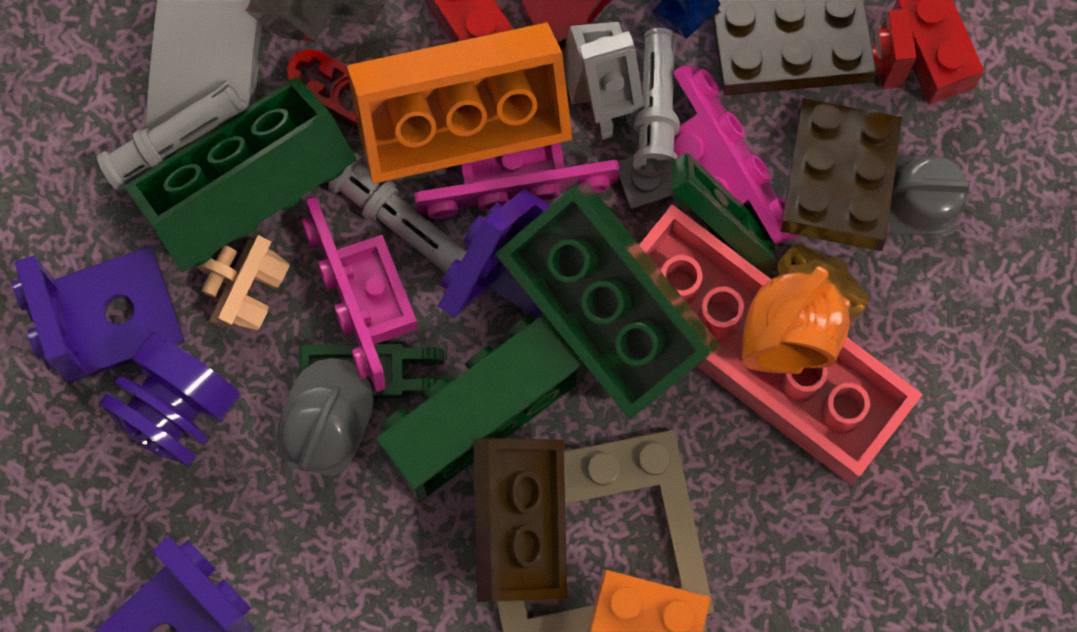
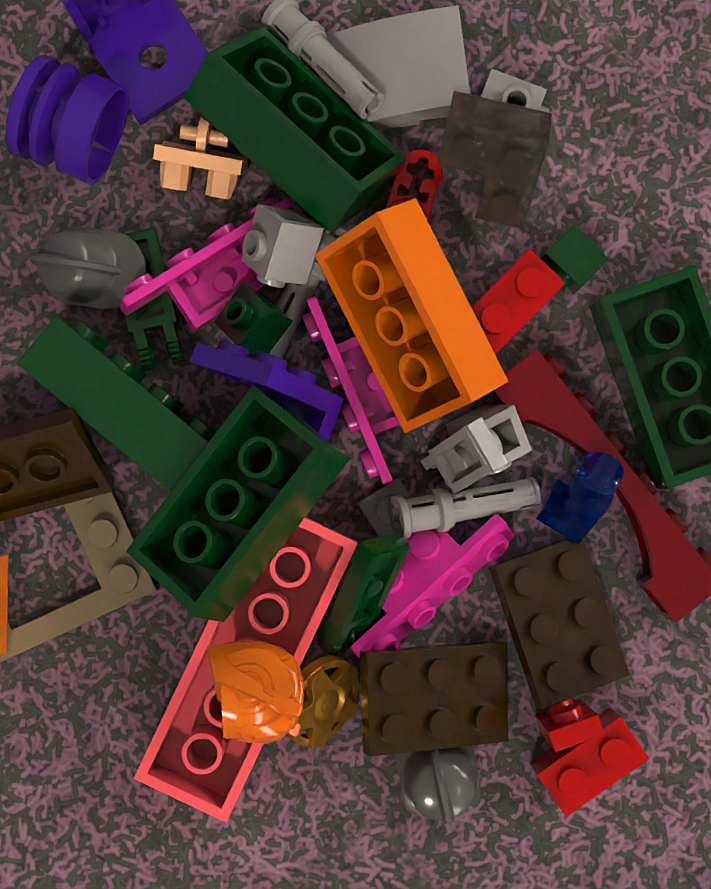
camera: 75 degrees right, 10 degrees up
none -> dark green plate [214,282,293,356]
none -> light grey brick [241,204,324,288]

